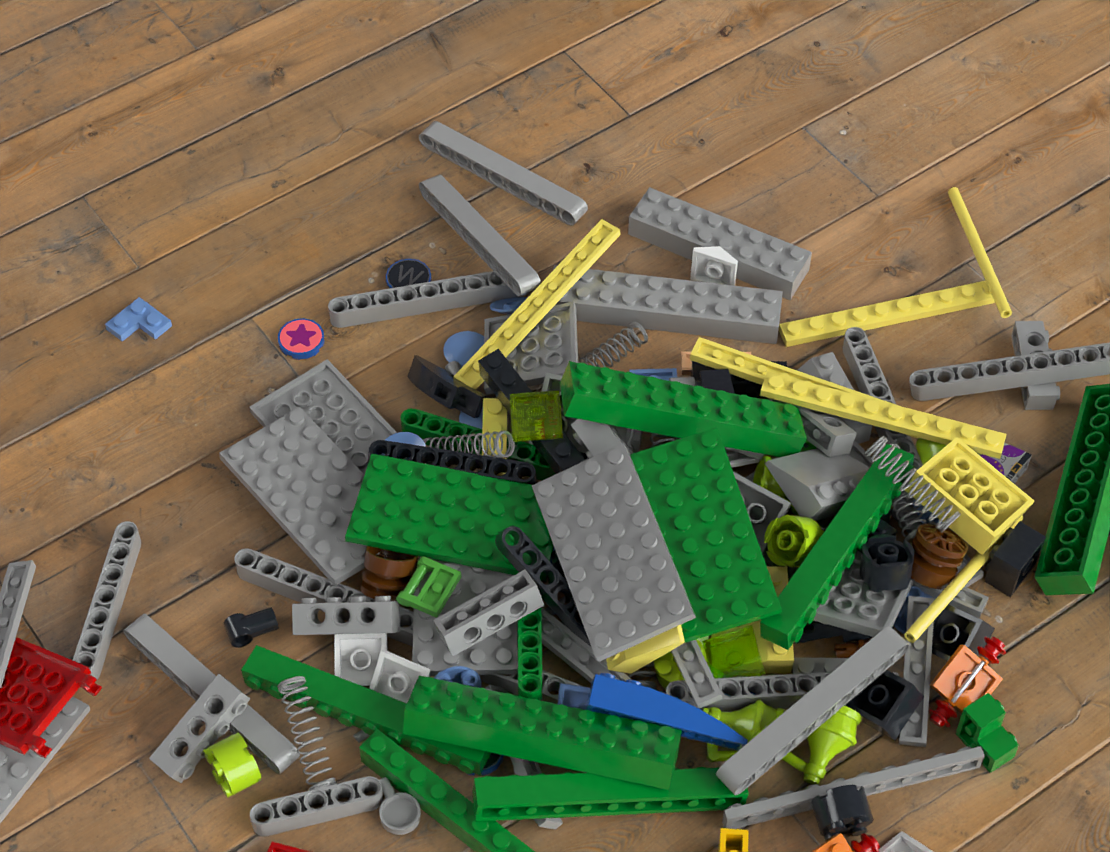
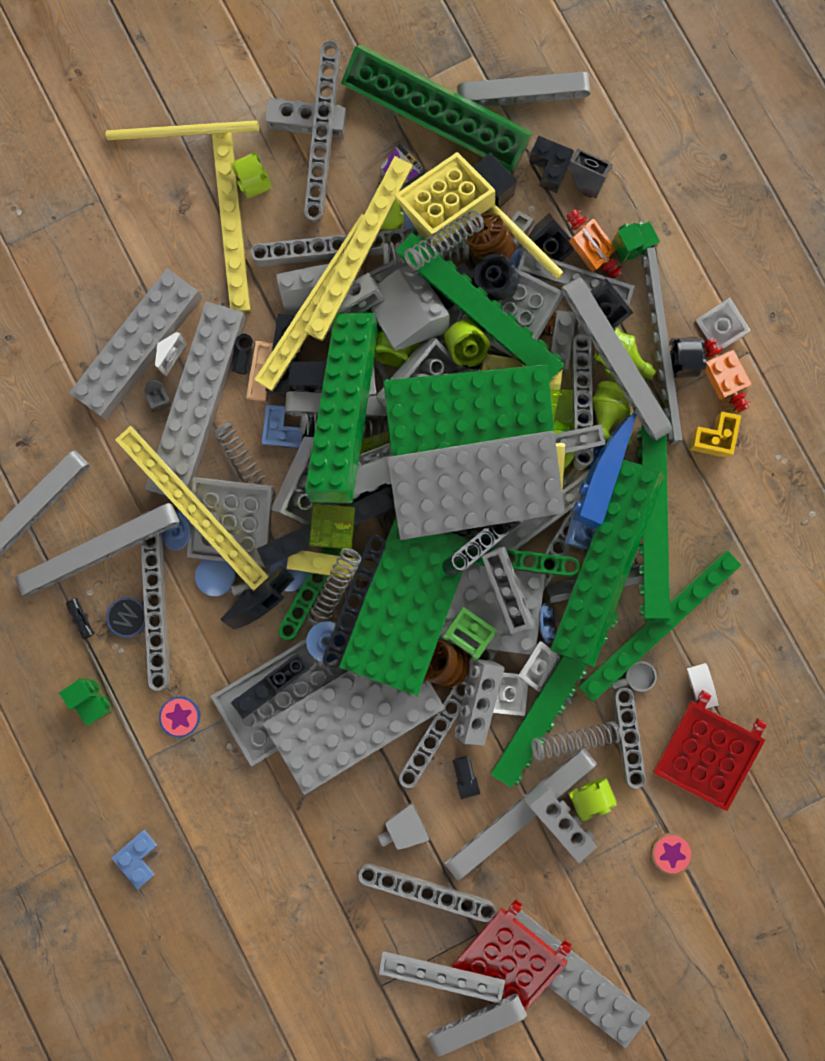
camera: 80 degrees left, 30 degrees up
none -> green brick [59,678,112,726]
none -> black pin [66,598,95,639]
none -> dark grey plate [144,380,171,413]
none -> black slope [230,653,310,720]
none -> lime brick [231,151,272,199]
none -> black piece [232,333,255,375]
none -> light grey torso [378,802,430,850]
none -> black brick [529,135,574,194]
none -> black slope [568,149,613,198]

